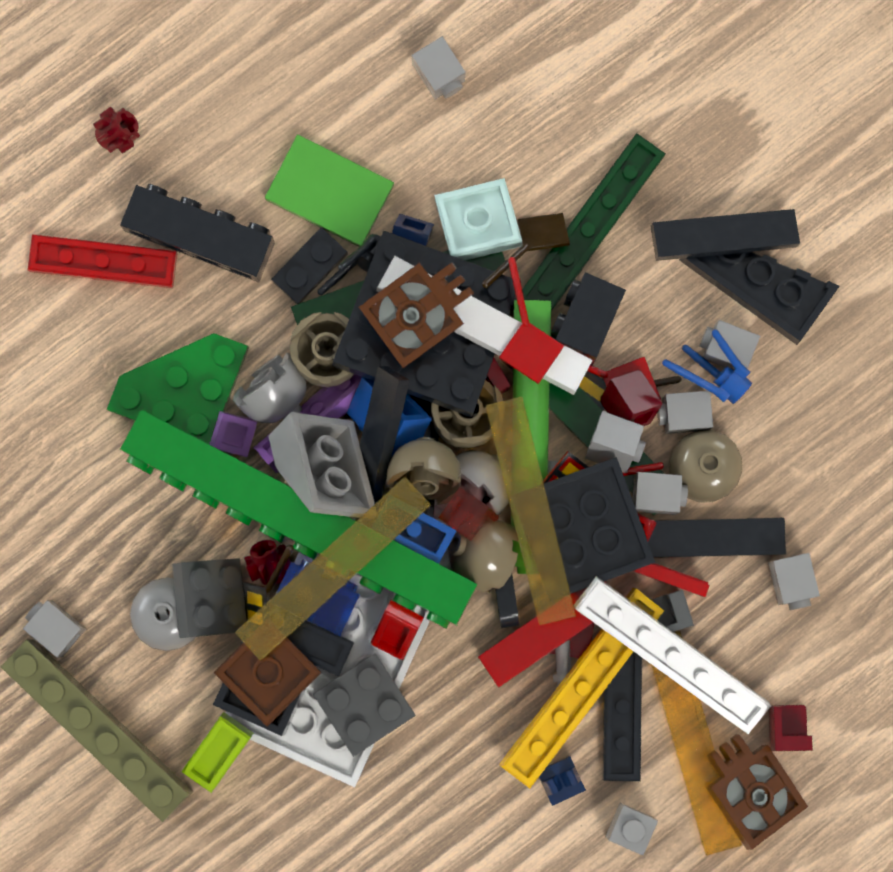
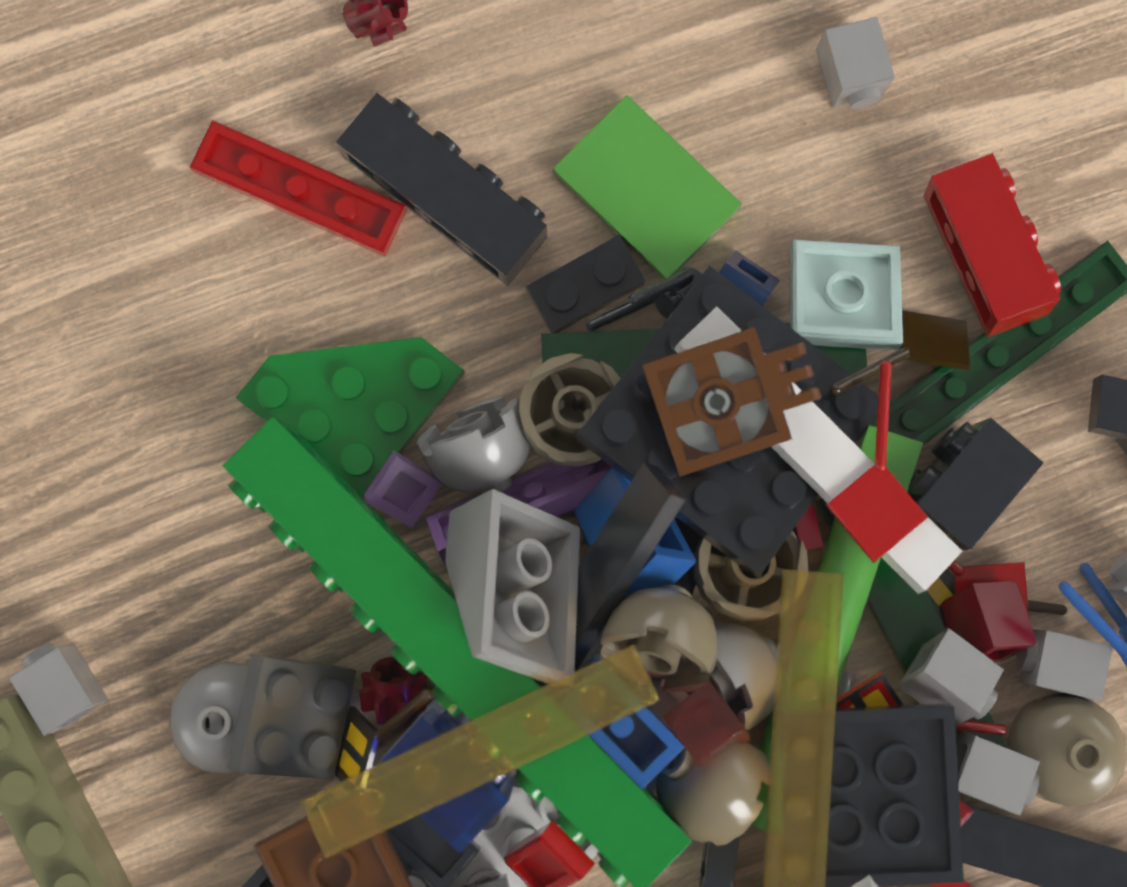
camera: 20 degrees right, 0 degrees up
none -> red brick [923,153,1061,338]

